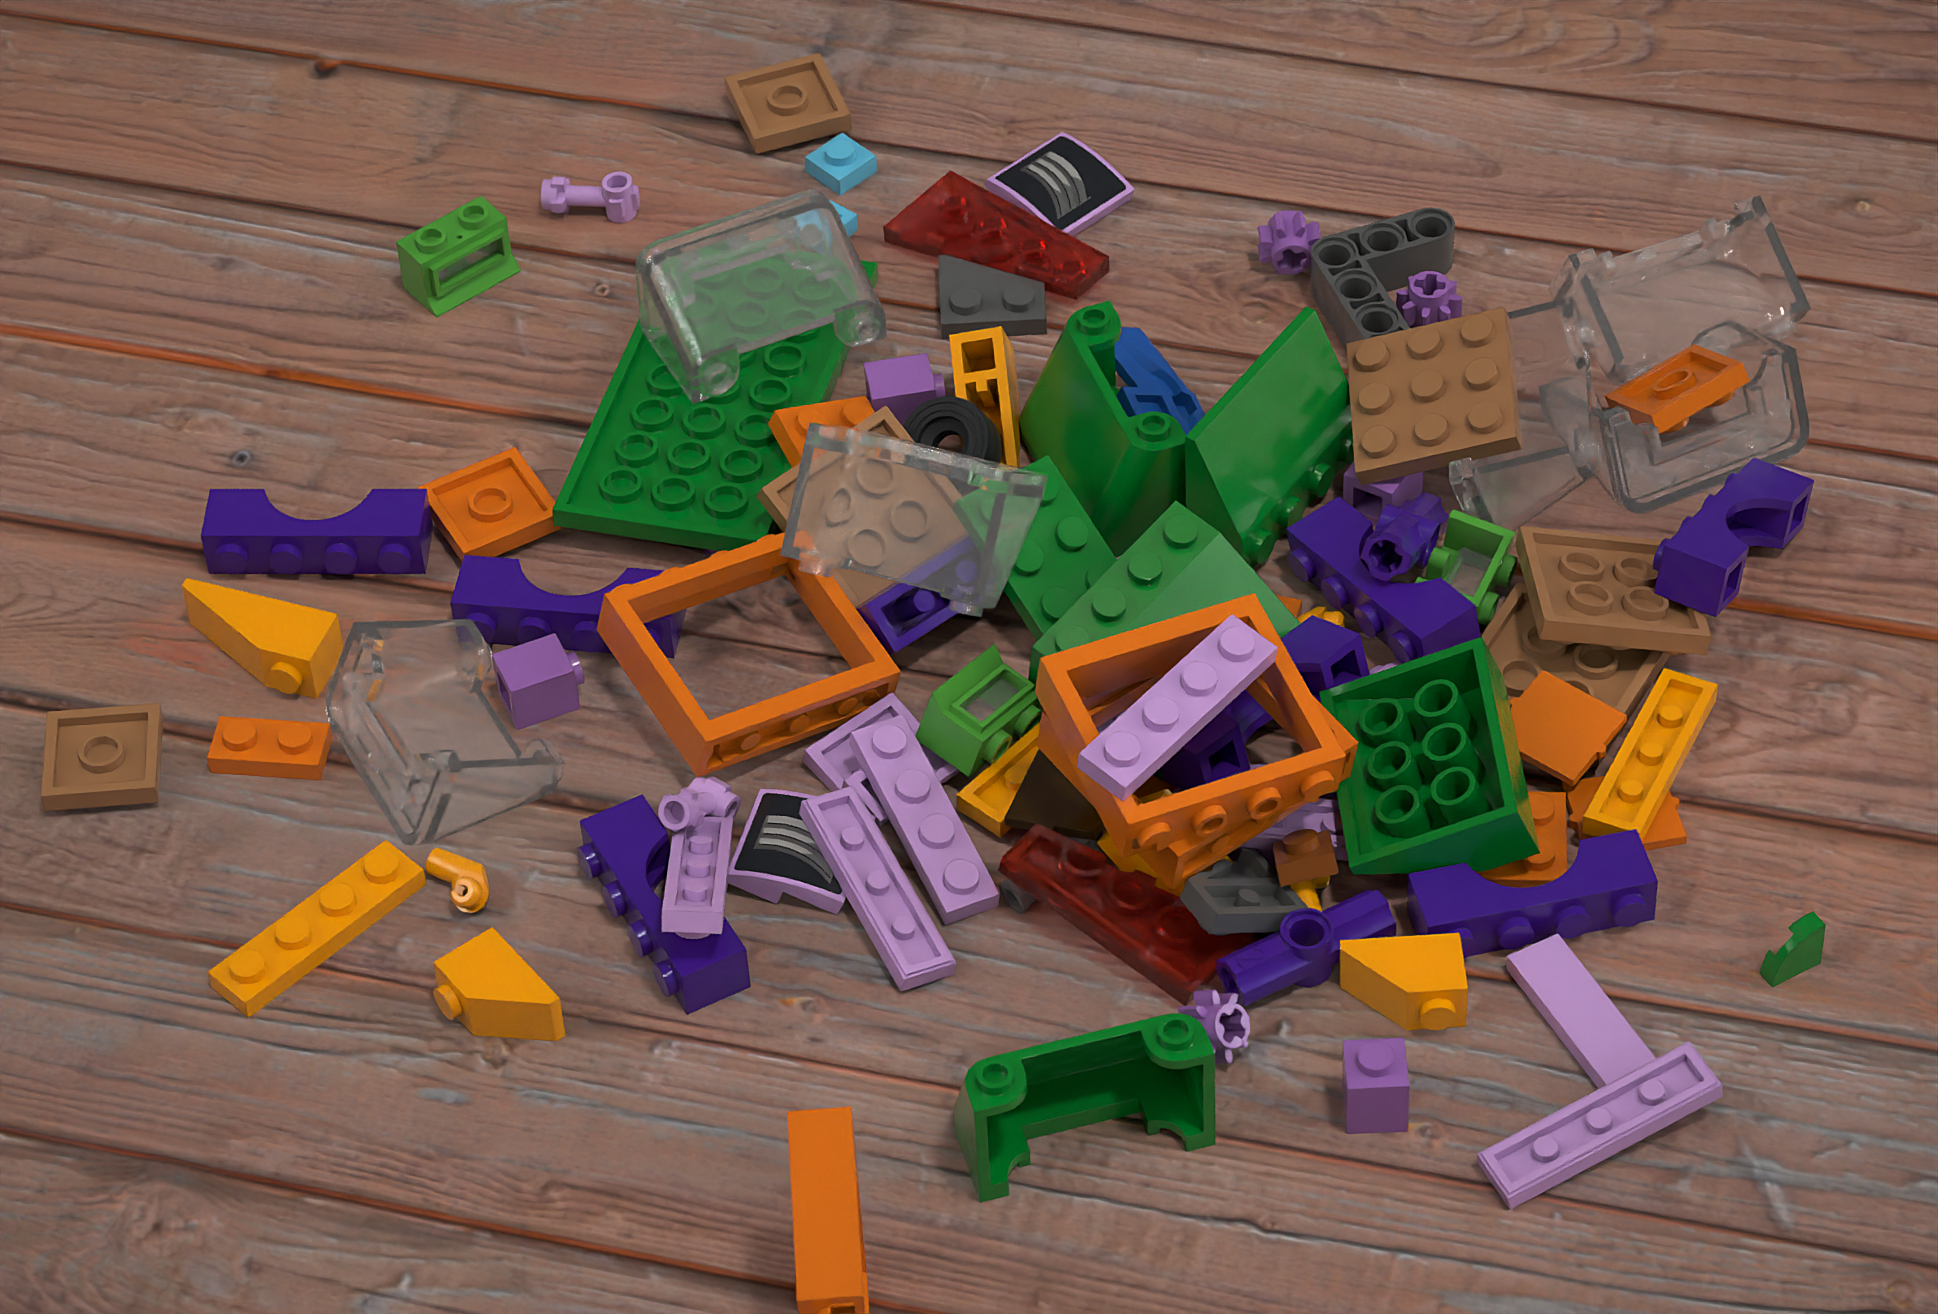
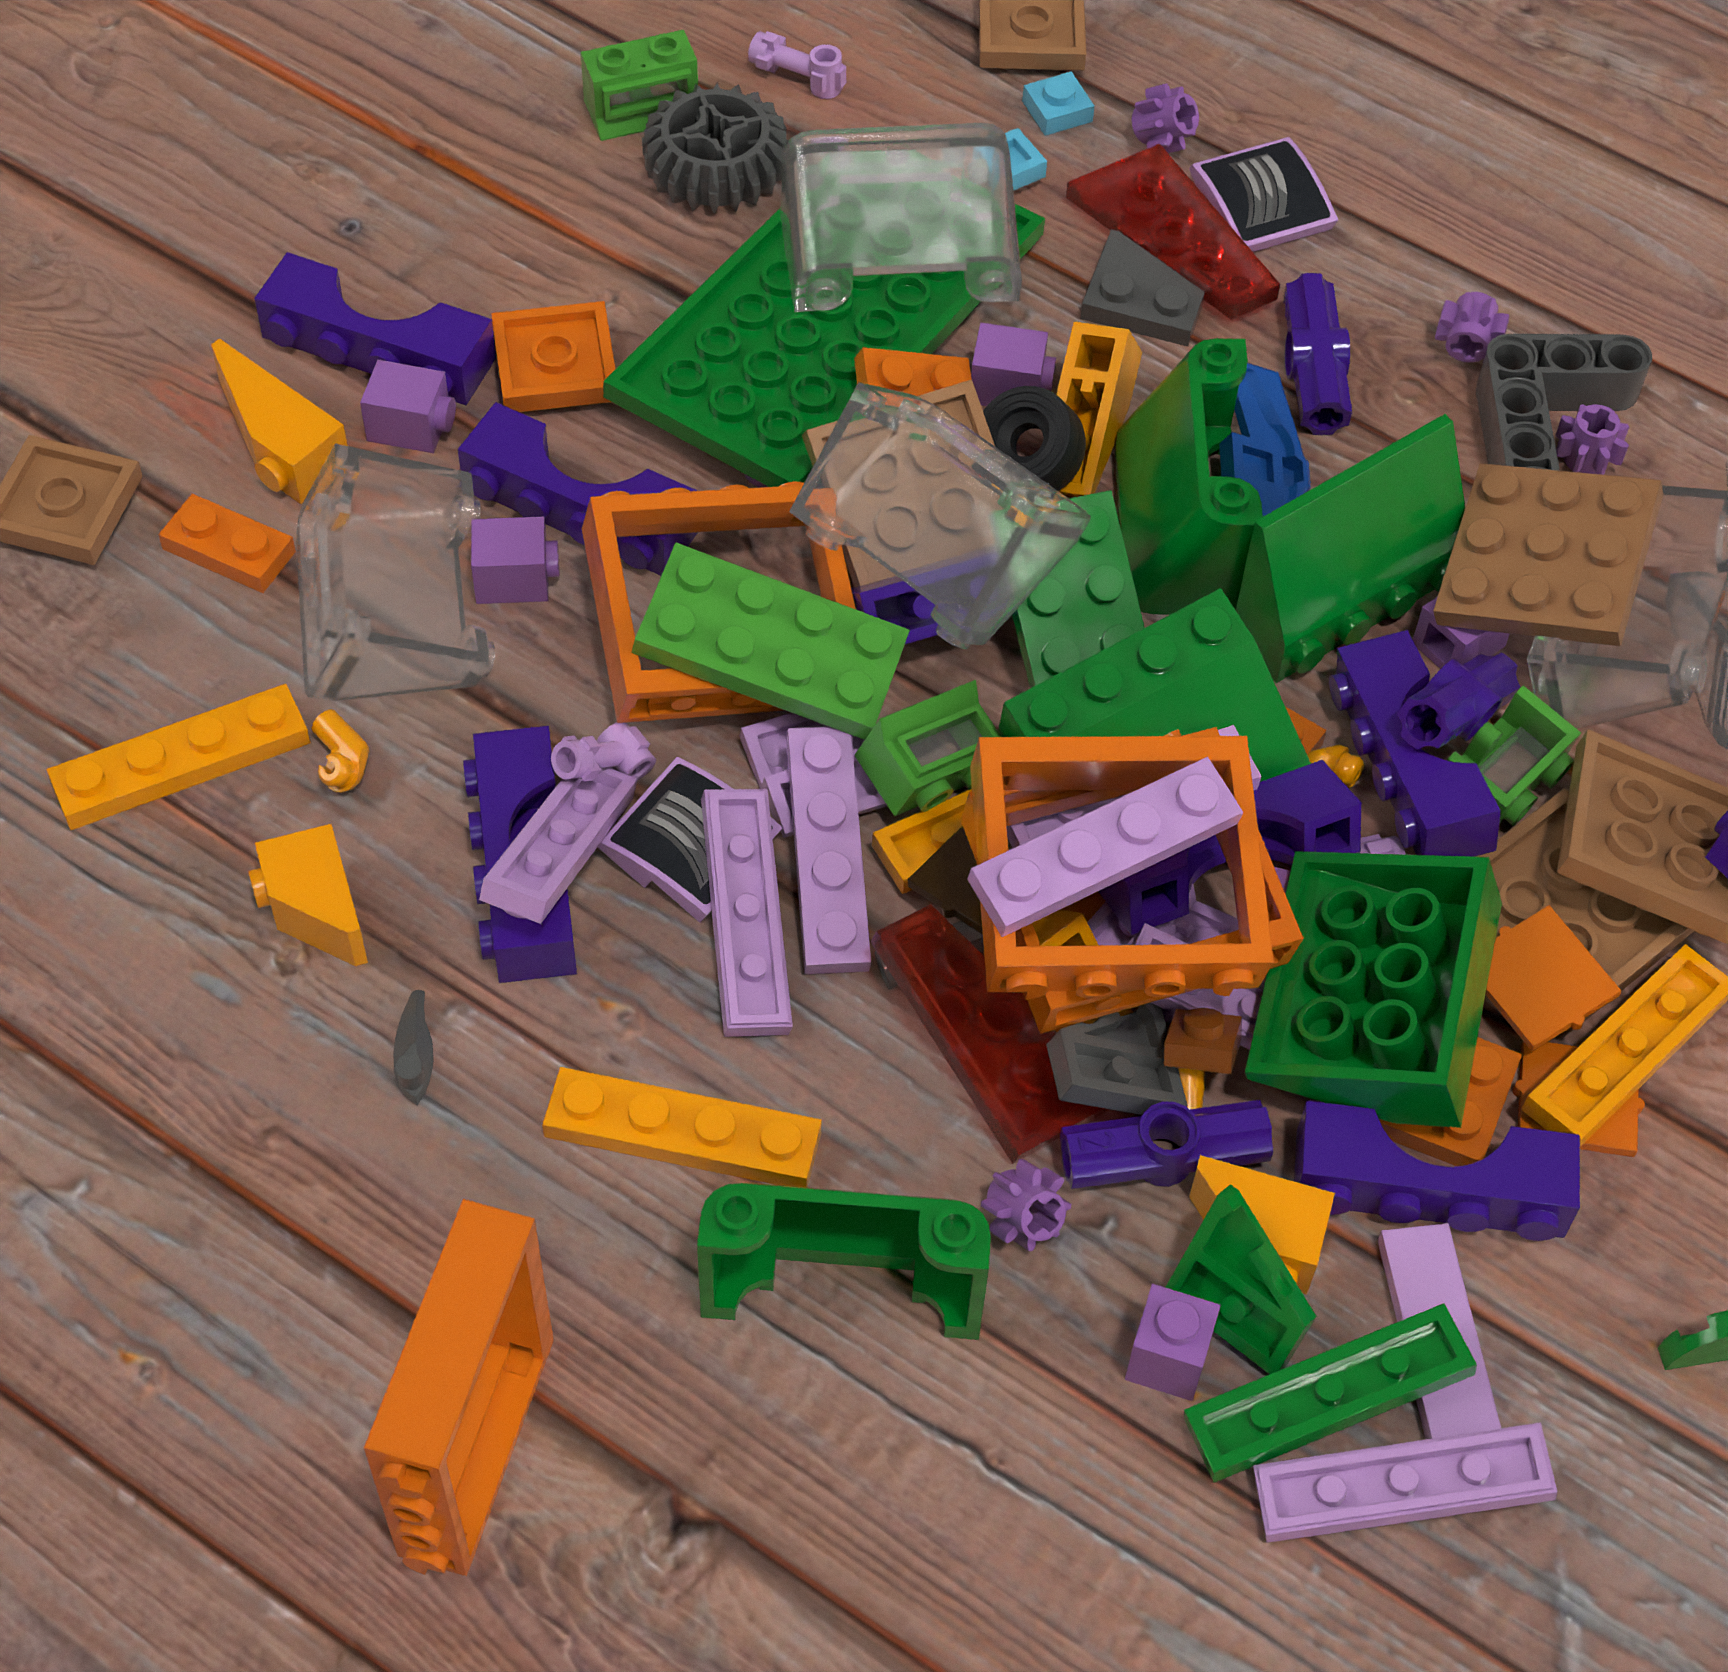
camera: 15 degrees right, 10 degrees up
none -> medium lavender brick [360,360,456,453]
none -> dark grey bar [393,990,434,1105]
none -> light orange plate [542,1067,822,1187]
none -> bright green plate [631,543,910,740]
none -> dark grey gear [642,82,789,214]
none -> medium lavender gear [1132,83,1199,154]
none -> green wing [1165,1184,1317,1374]
none -> green plate [1184,1303,1477,1483]
none -> dark purple piece [1283,273,1352,435]

